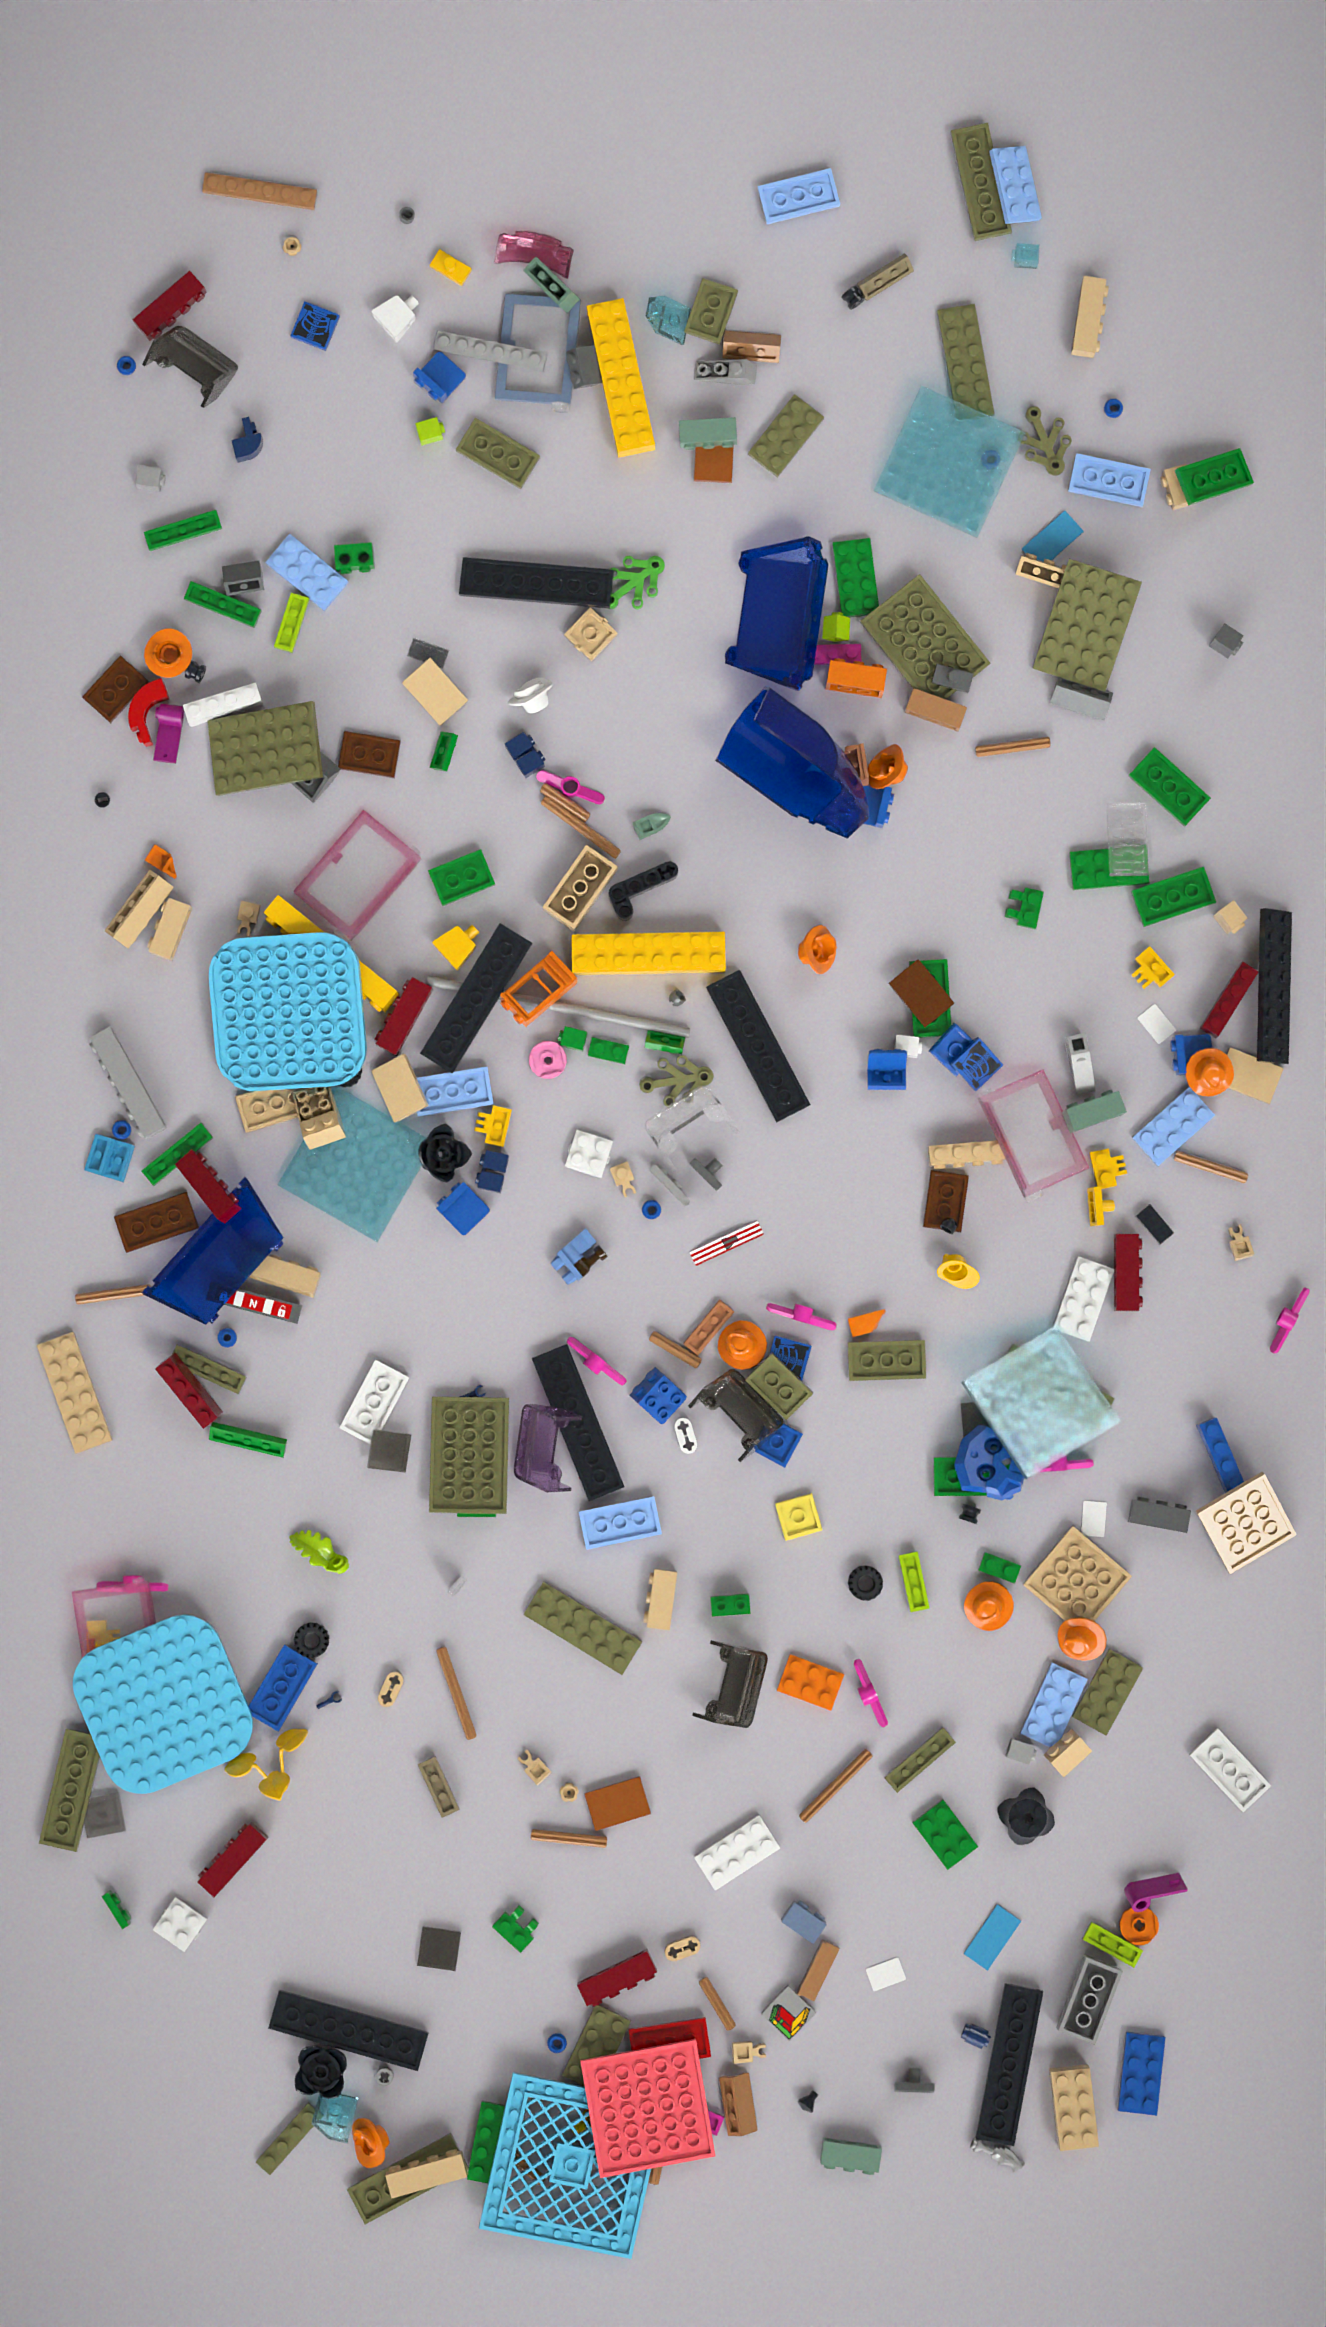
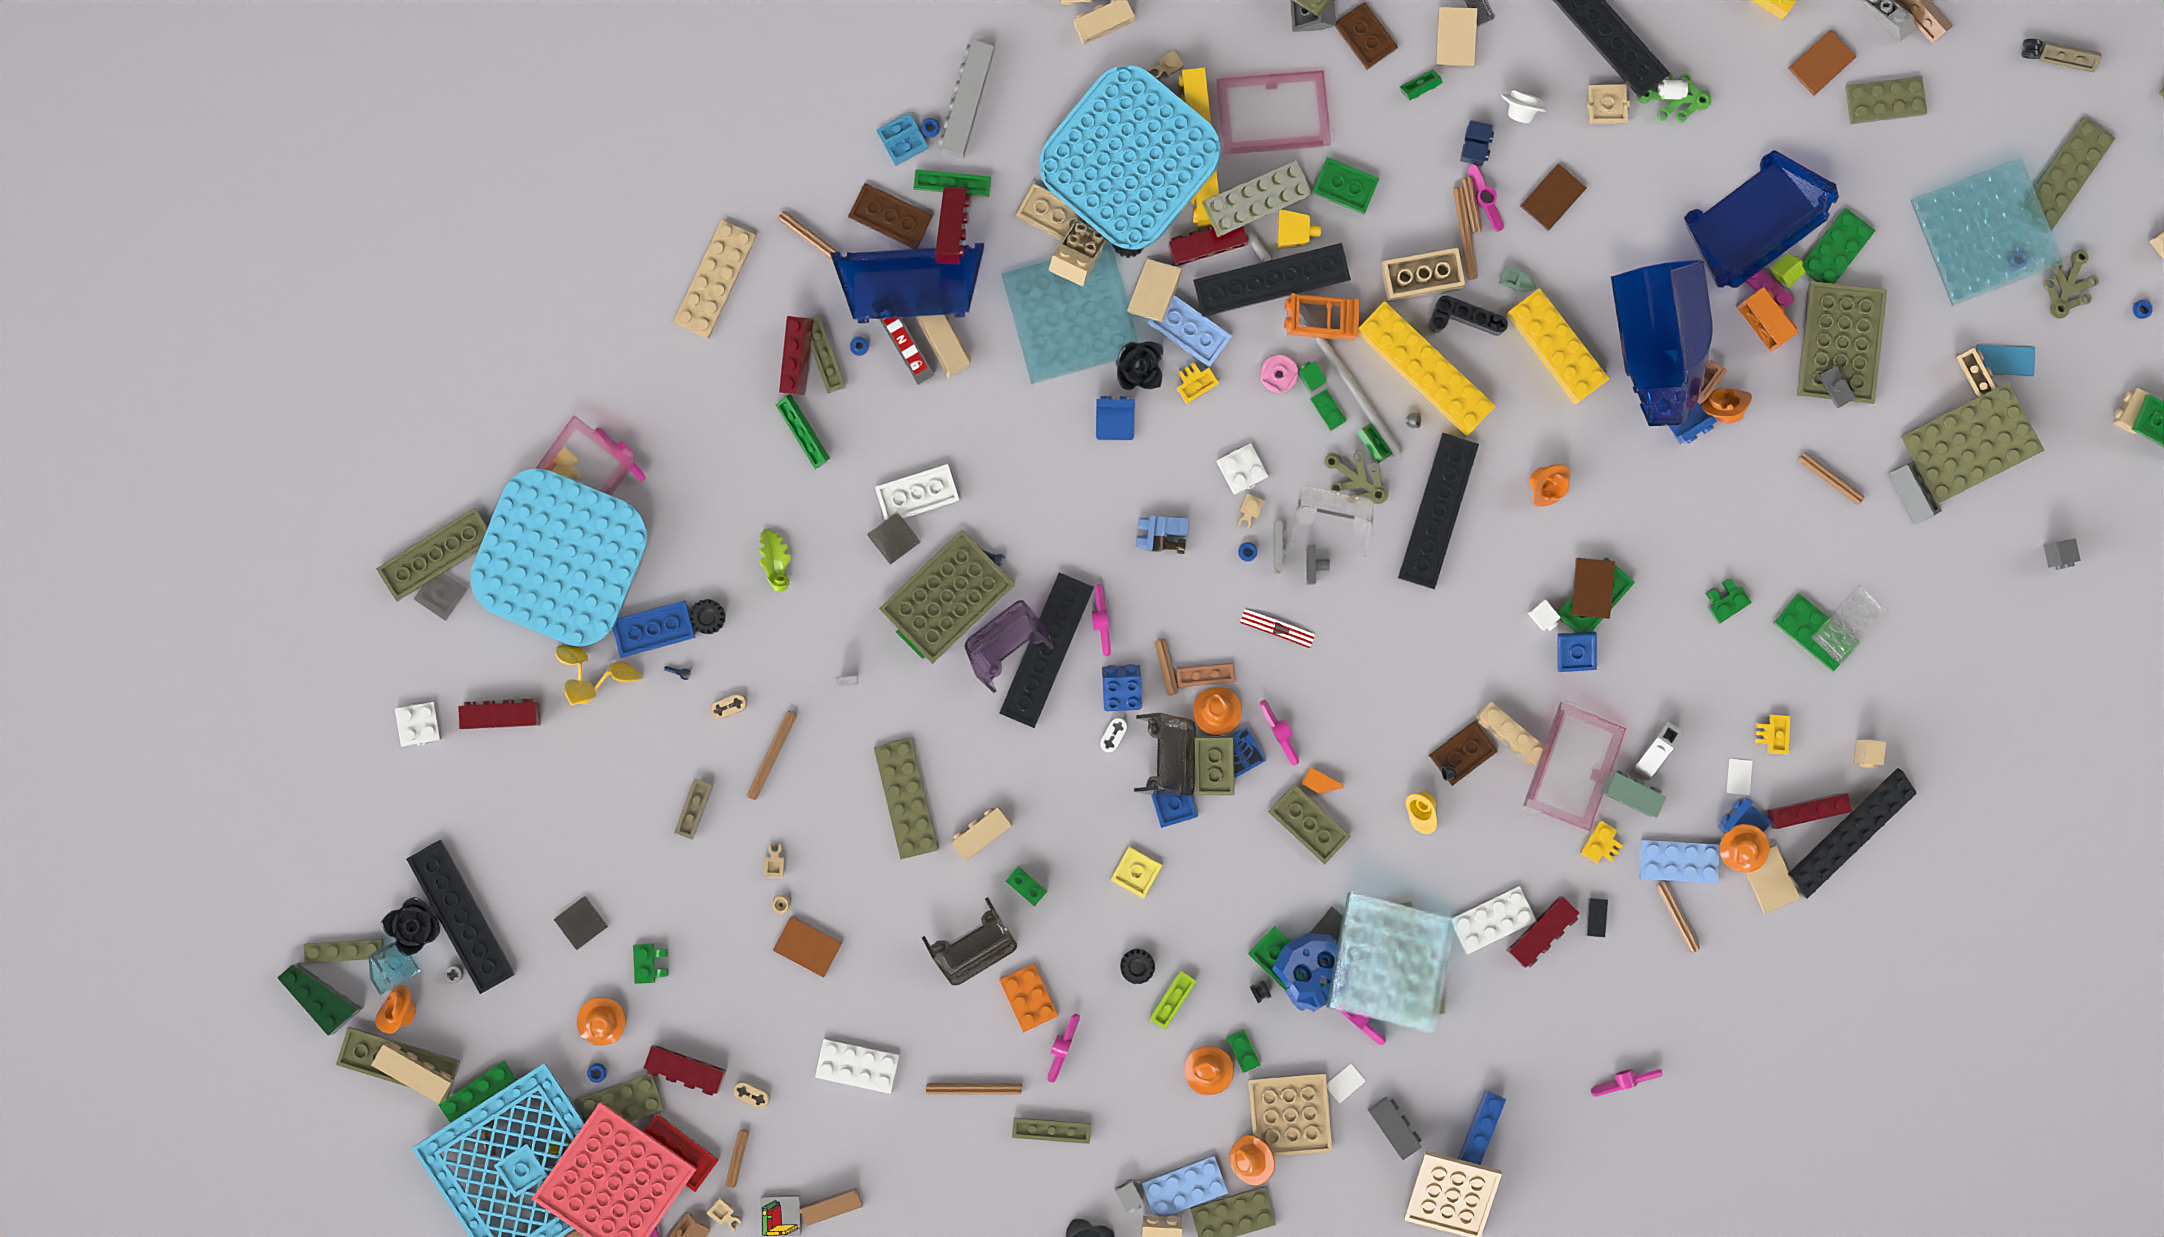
camera: 40 degrees right, 0 degrees up
green plate [102,1890,131,1929] -> none
dark blue piece [475,1150,509,1194] -> none
medium nougat axle [531,1829,607,1848] -> none
light blue plate [579,1496,662,1550] -> none
sand green brick [679,417,737,450] -> none
sand blue brick [781,1901,827,1944] -> none
blue bracket [867,1049,907,1090] -> none
medium nougat panel [905,688,967,732] -> none
green plate [912,1799,978,1870] -> none
tile [950,1037,1003,1091] -> none
light blue plate [1068,453,1151,507] -> none
yellow tile [1087,1186,1115,1226] -> none
green plate [1128,747,1211,827] -> none
green plate [1131,866,1216,927] -> none
tan plate [1228,1224,1254,1261] -> none
none -> dark green wedge [277,963,363,1036]
none -> orange hat [577,997,626,1046]
none -> plate [1202,160,1313,237]
none -> yellow brick [1506,288,1609,405]
none -> reddish brown tile [1520,163,1587,231]
none -> white brick [1658,80,1688,99]

